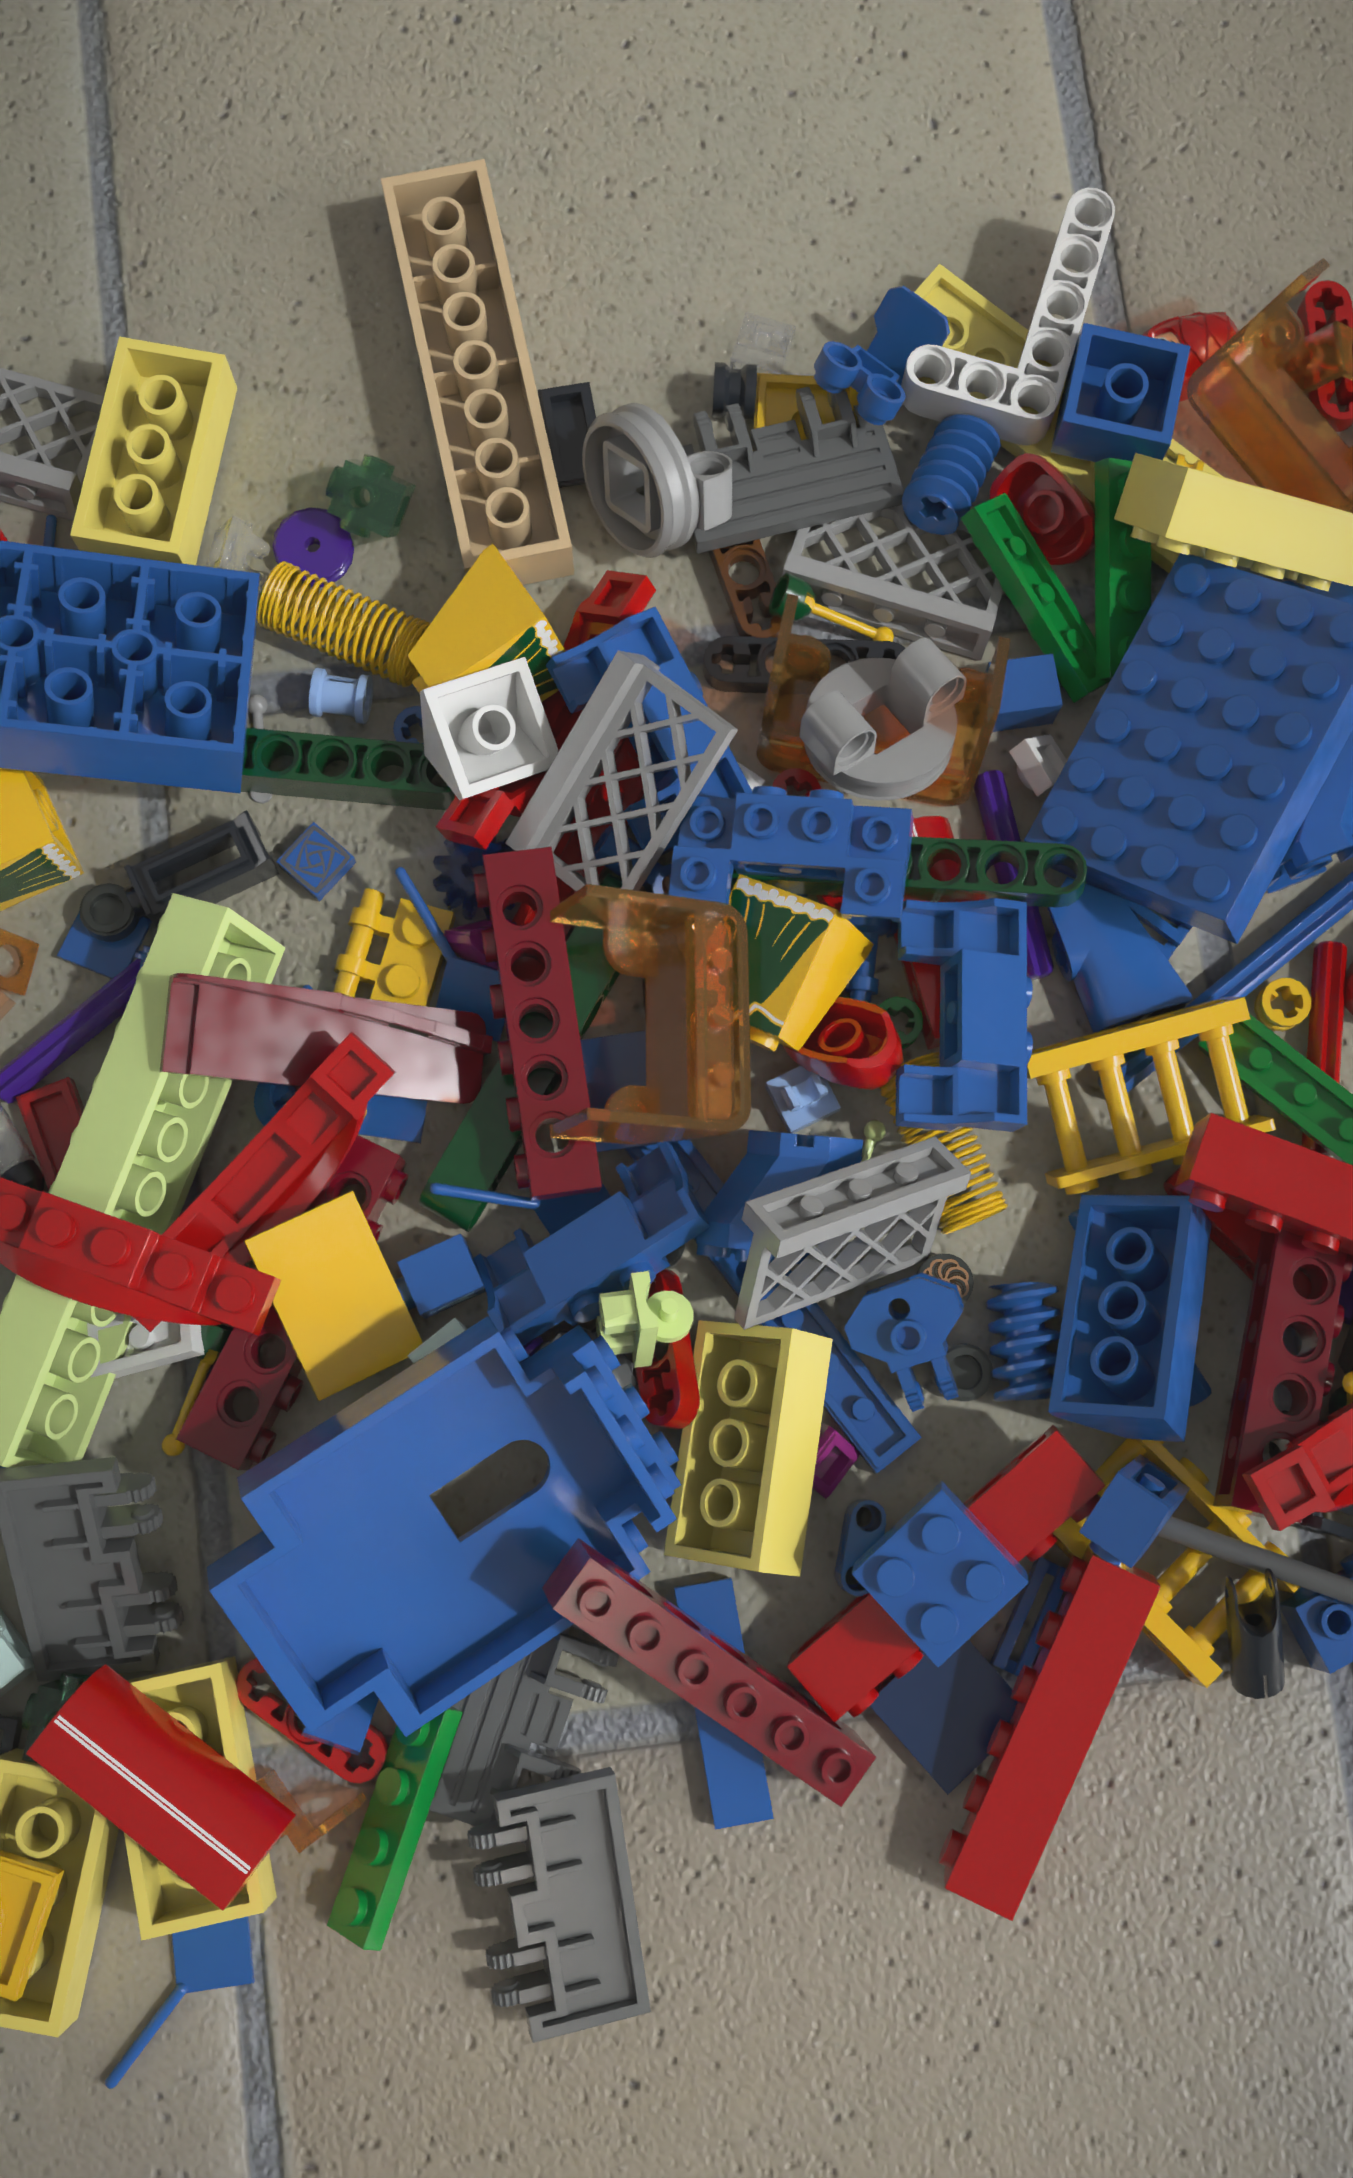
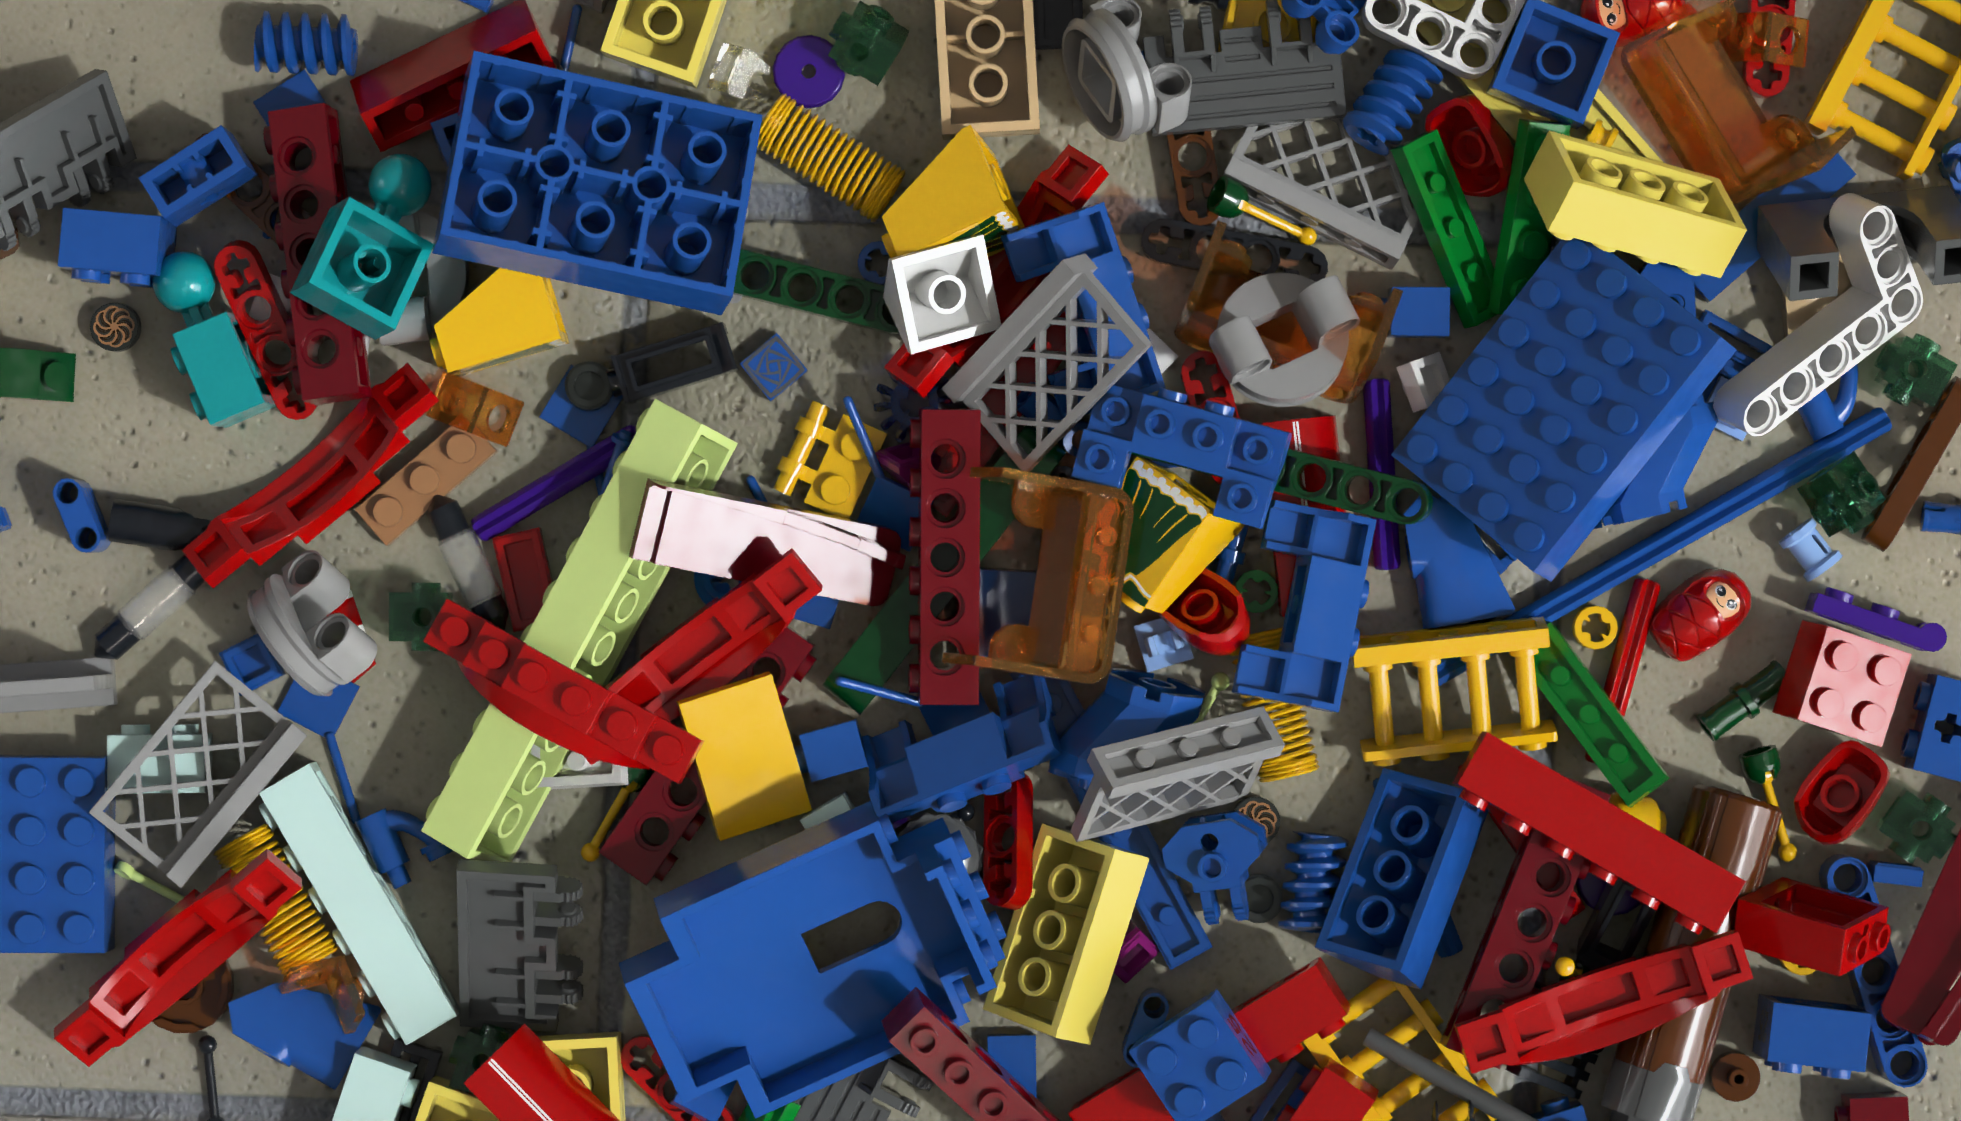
camera: 10 degrees right, 10 degrees up
light blue bush [309,668,373,724] -> none
yellowish green hips [596,1271,693,1368] -> none
blue slope [1079,1454,1190,1568] -> none

